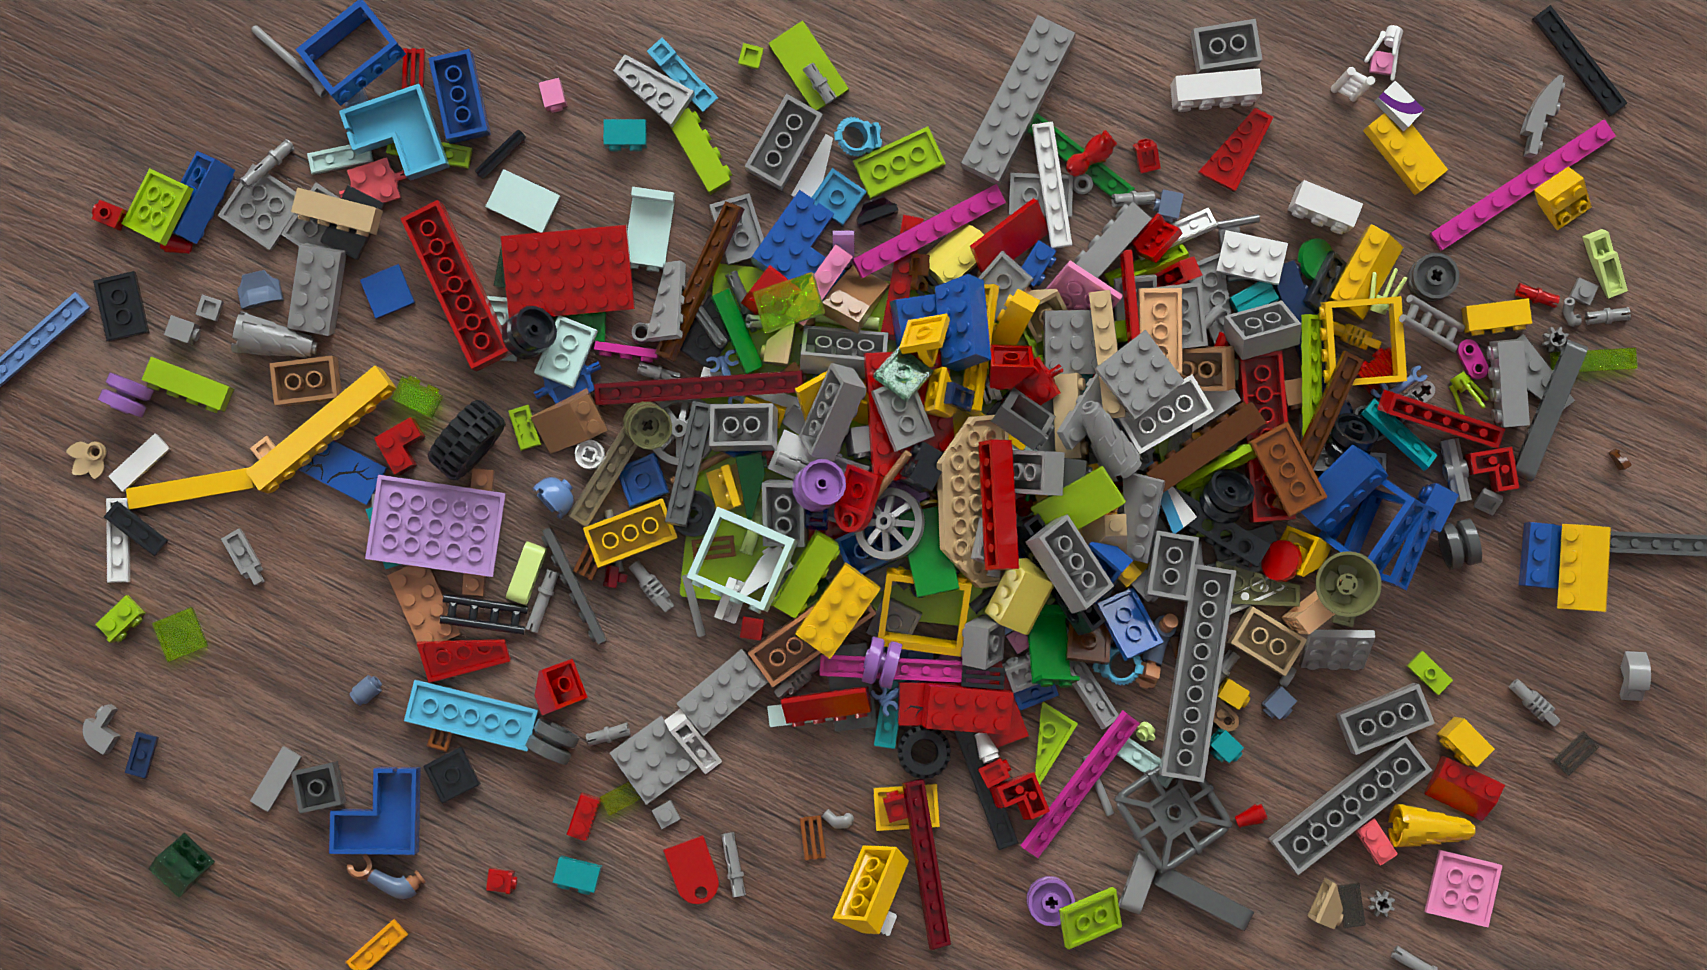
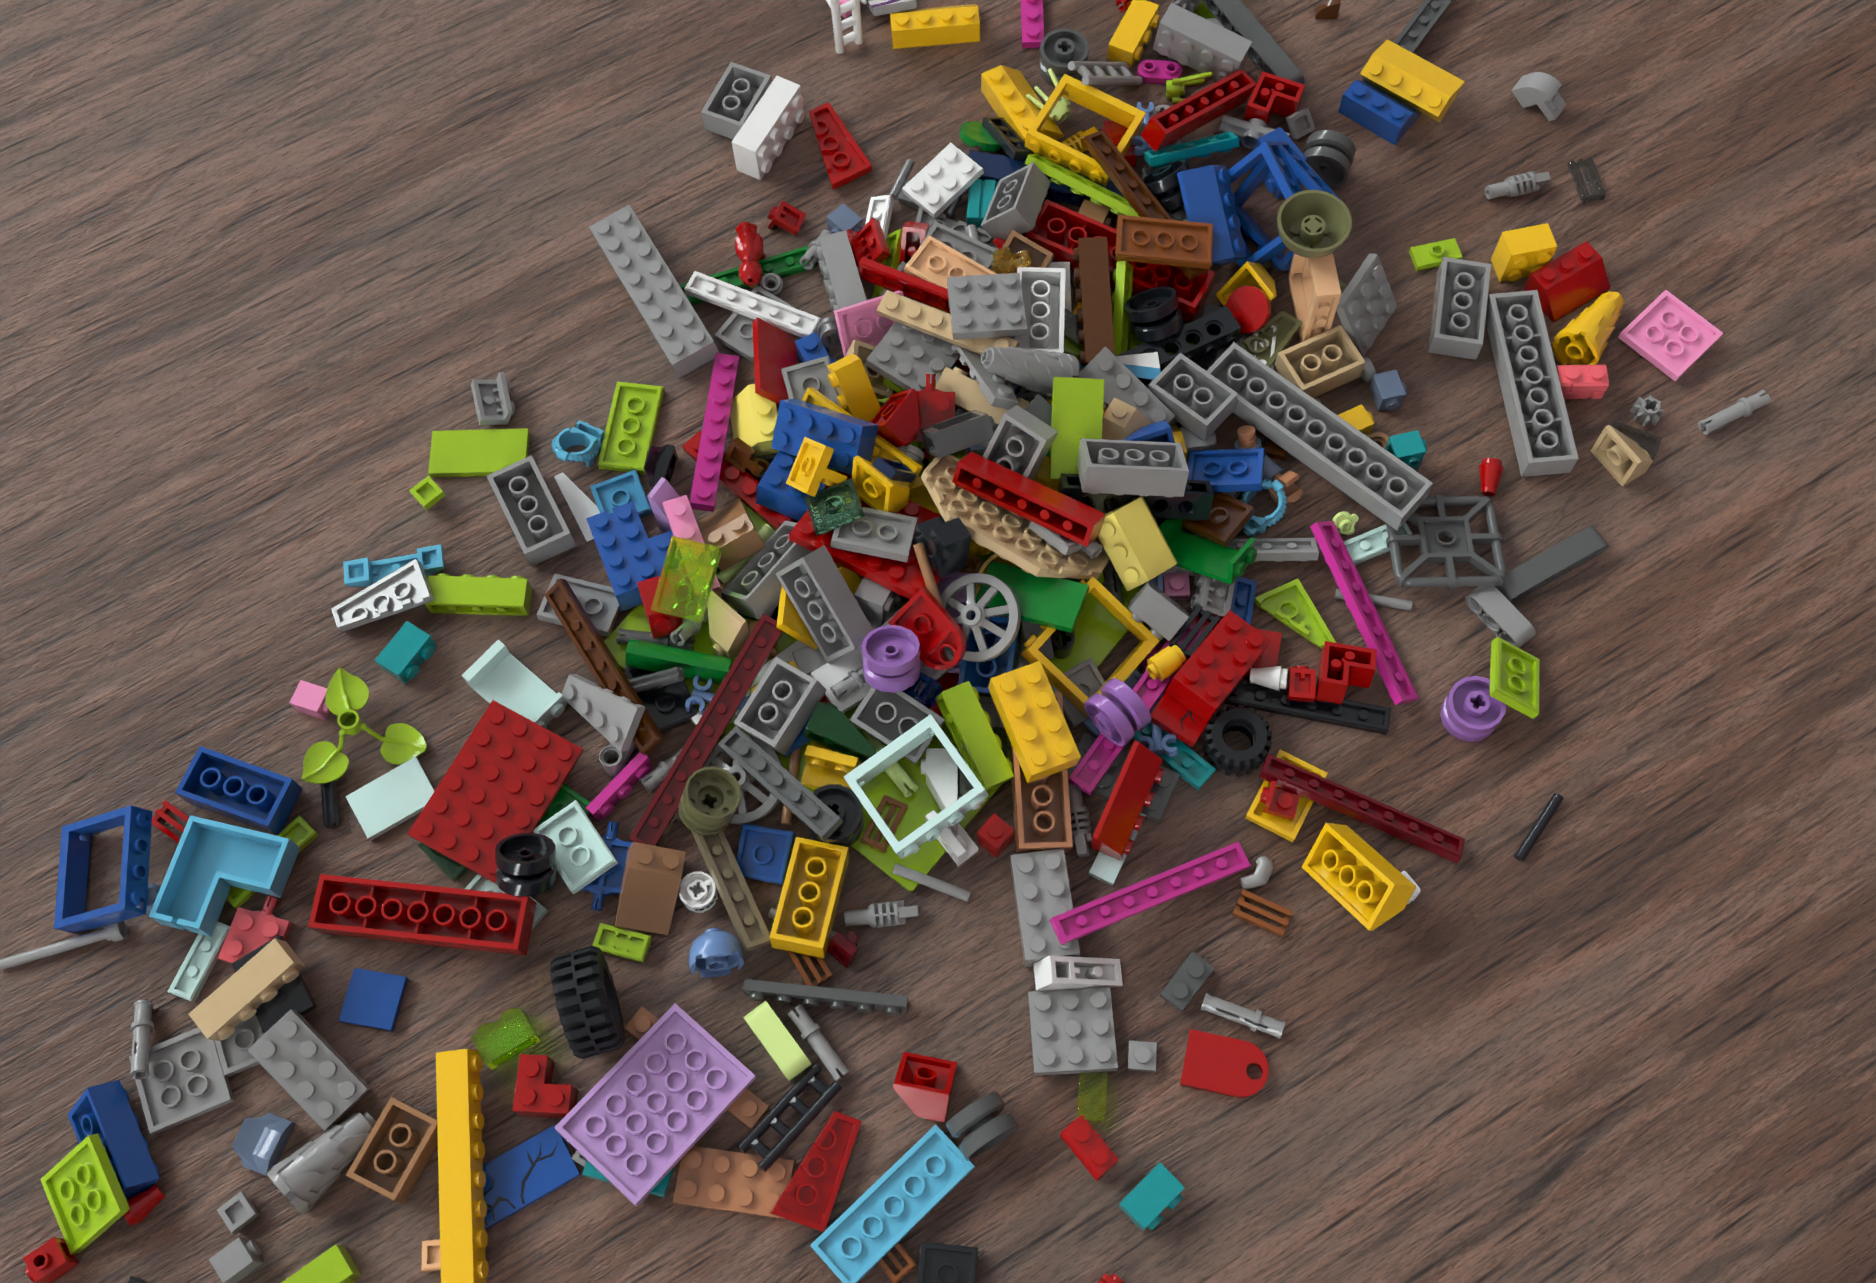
camera: 55 degrees left, 20 degrees down
light grey pin [586,722,630,747] -> none
light grey pin [803,62,837,105] -> none
white brick [1288,180,1363,234] -> none
none -> lime plant [302,668,427,784]
none -> light grey bracket [471,372,515,425]
none -> flat silver wheel [818,317,841,348]
none -> clear yellow plate [991,247,1031,274]
none -> dark pink plate [1049,841,1251,945]
none -> yellow brick [1146,645,1186,681]
none -> dark grey plate [1160,951,1214,1013]

